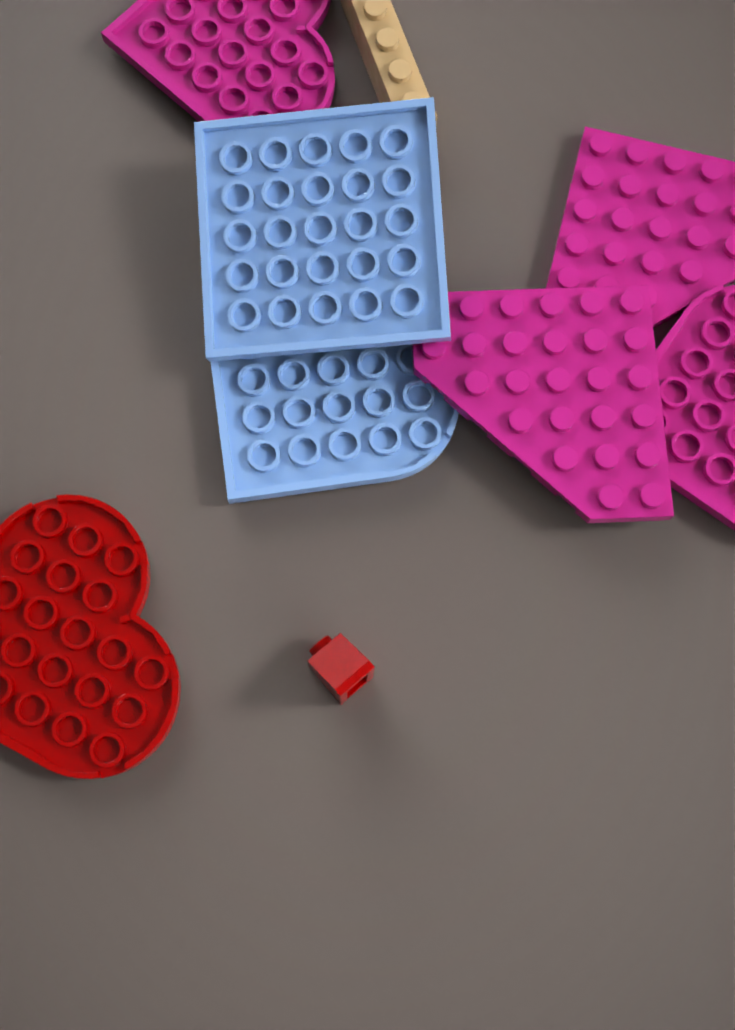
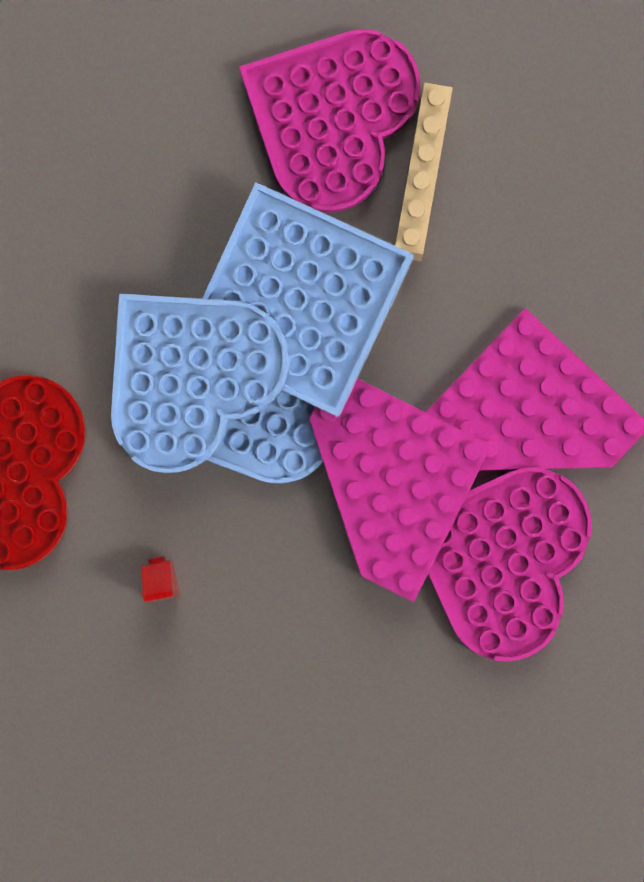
camera: 35 degrees right, 10 degrees up
none -> light blue plate [111,294,289,473]

